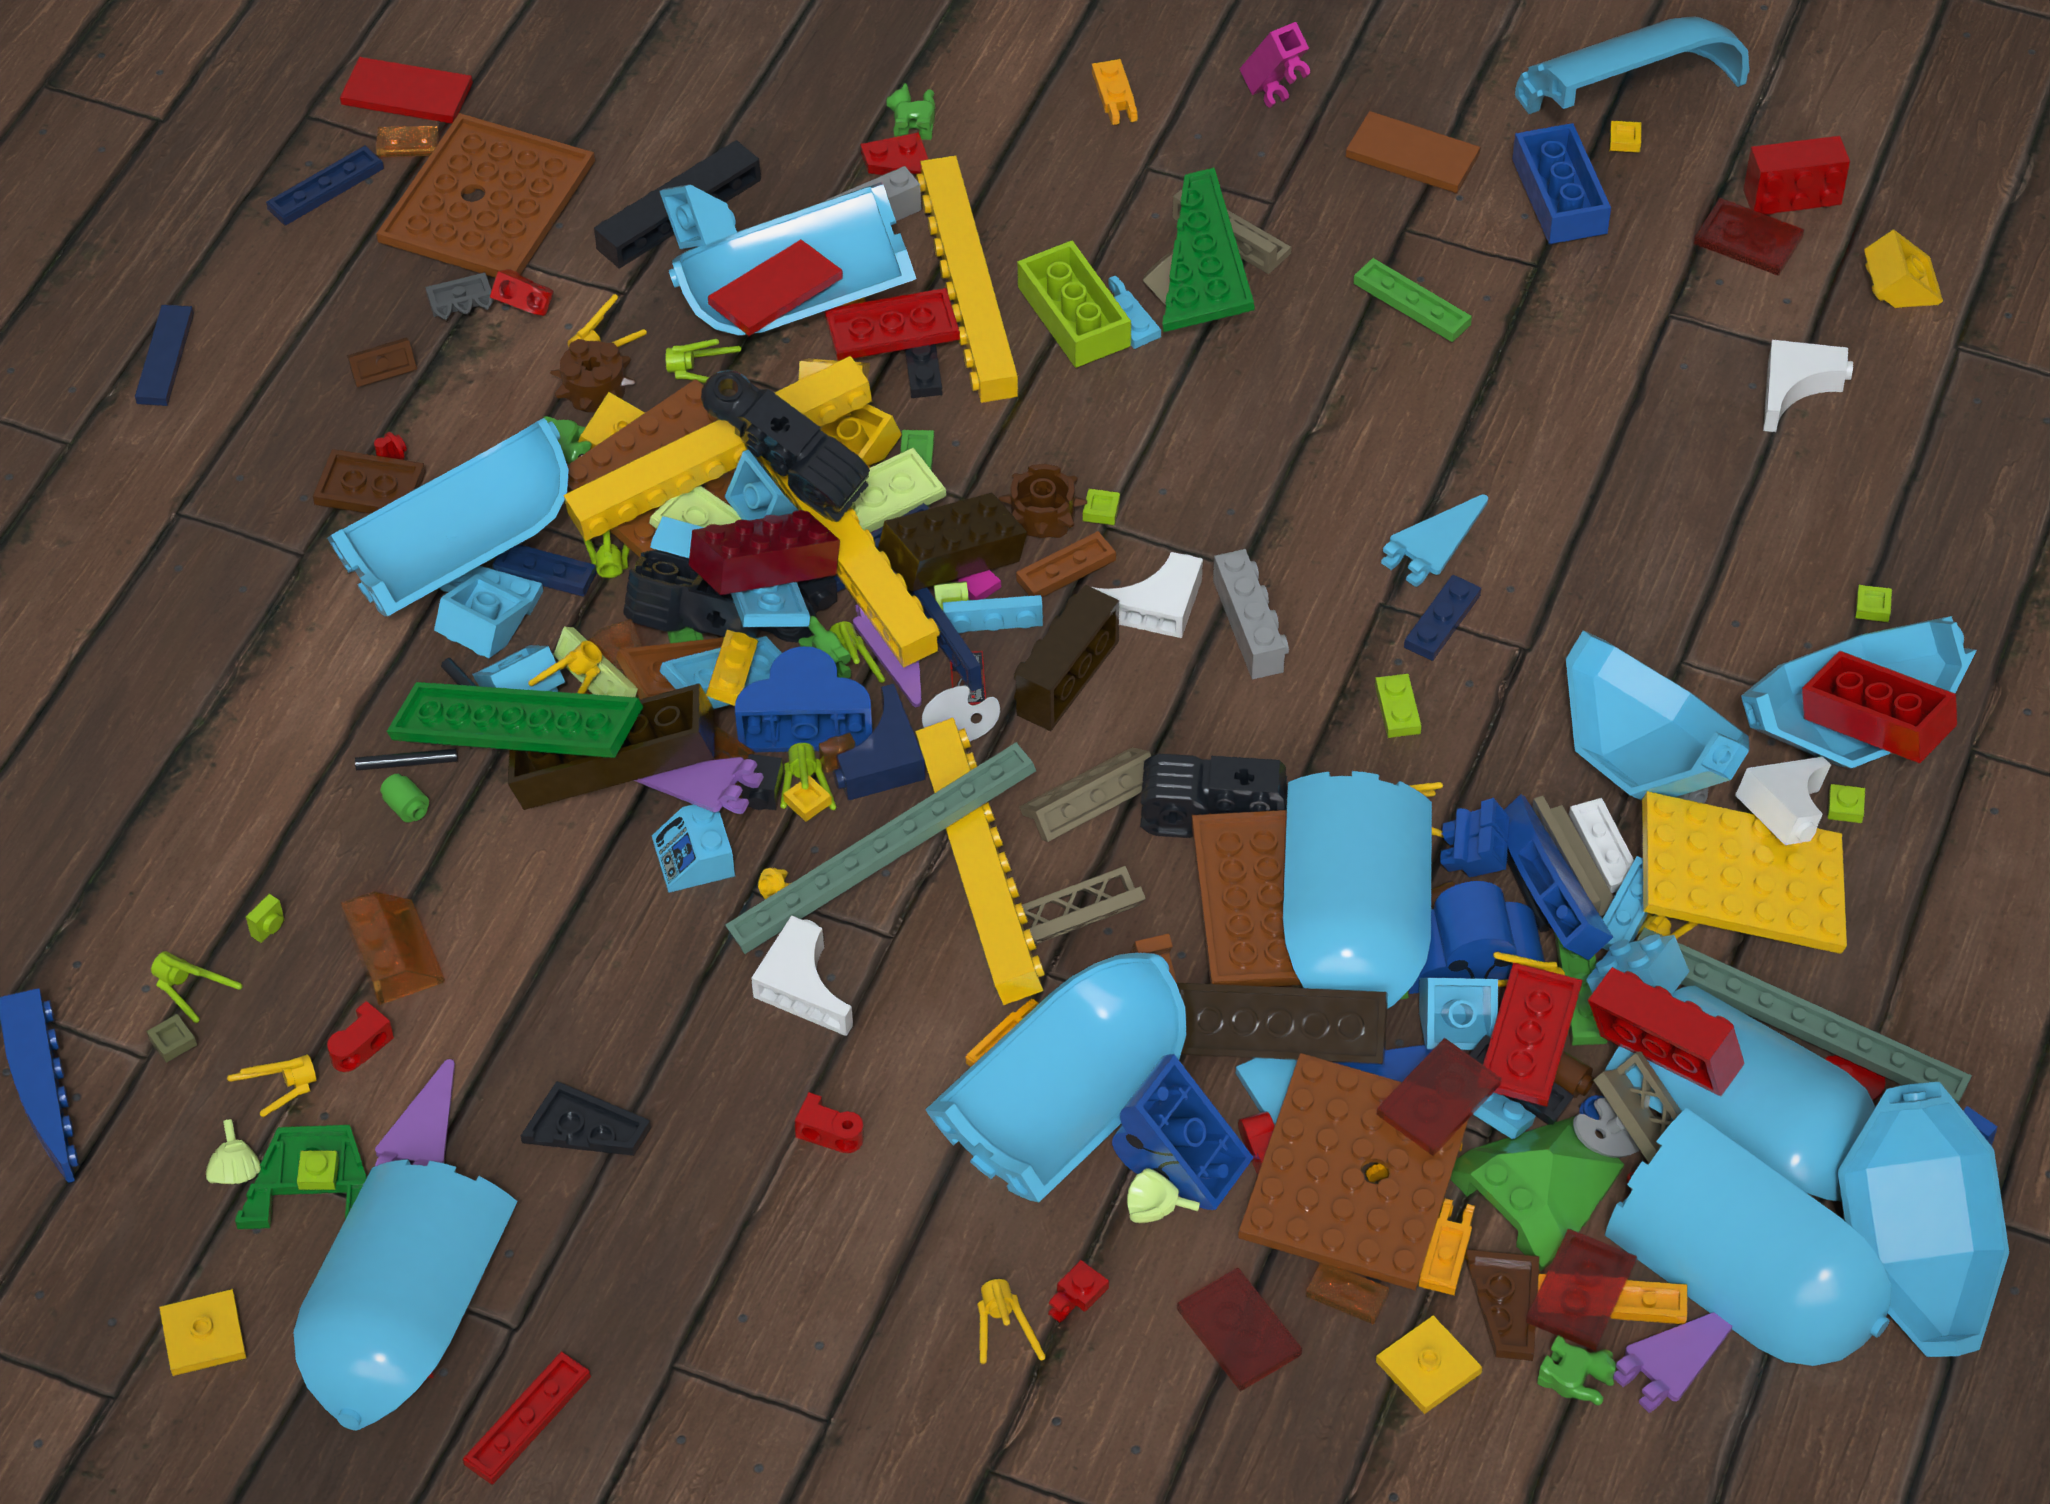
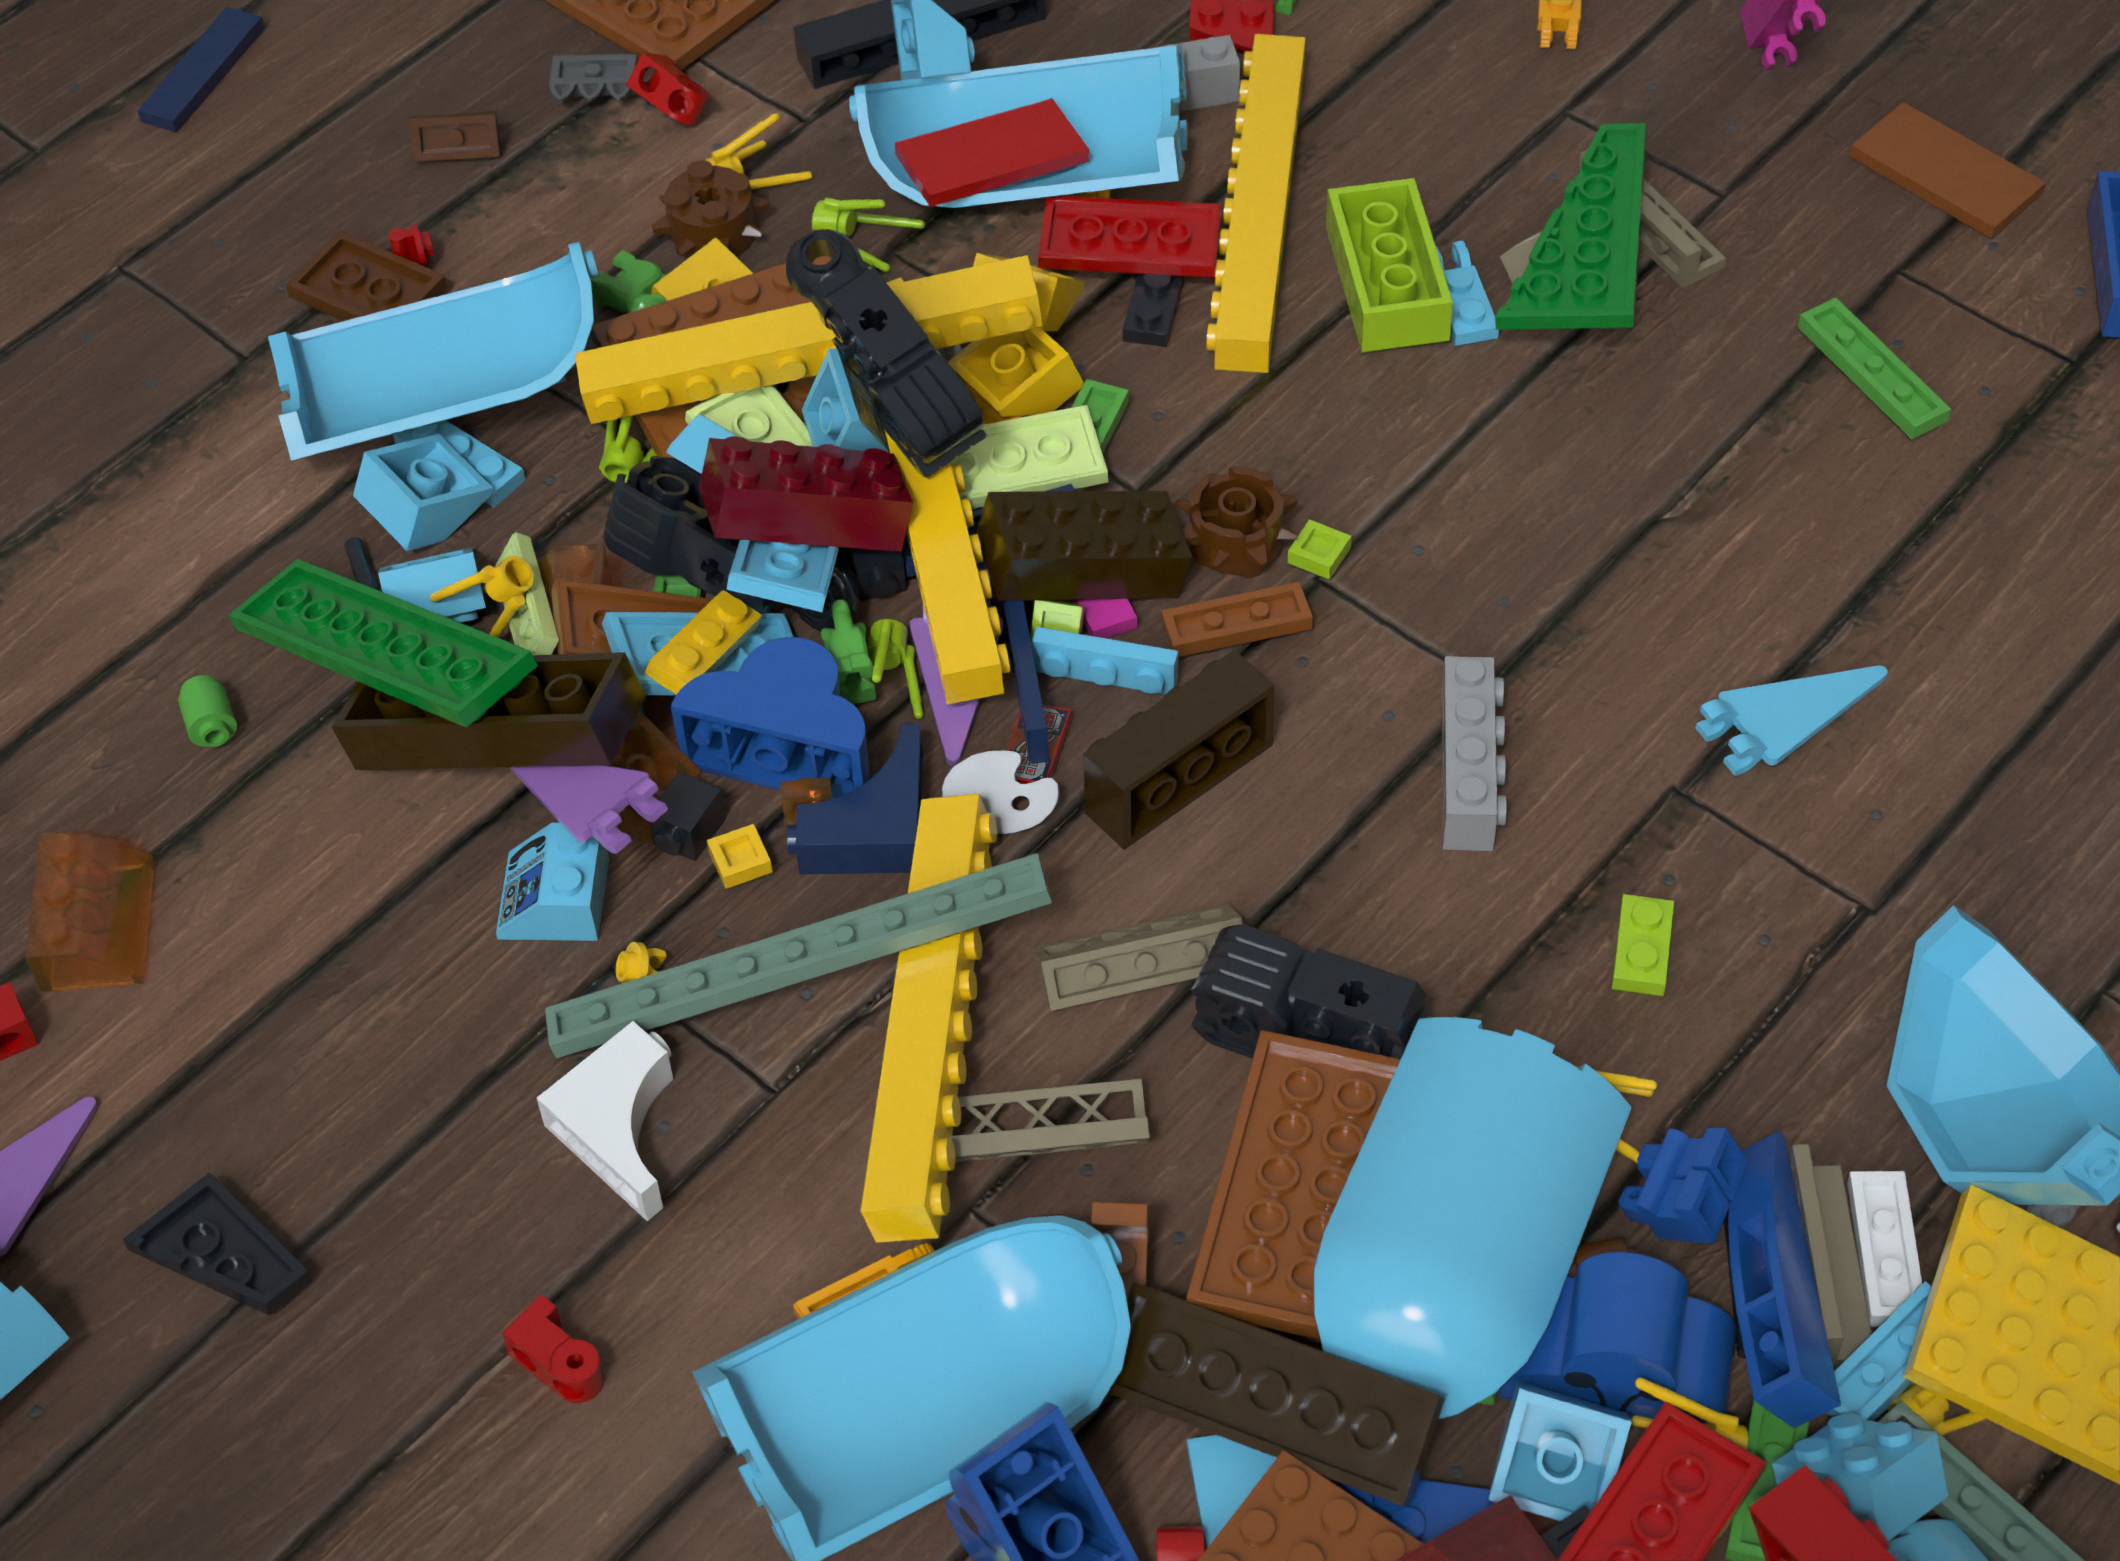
camera: 20 degrees right, 0 degrees up
black bar [355,748,458,771] -> none
dark blue plate [493,544,597,597] -> none
lime plant [780,743,836,810] -> none
white arch [1092,552,1203,638] -> none
dark blue plate [1404,575,1481,661] -> none

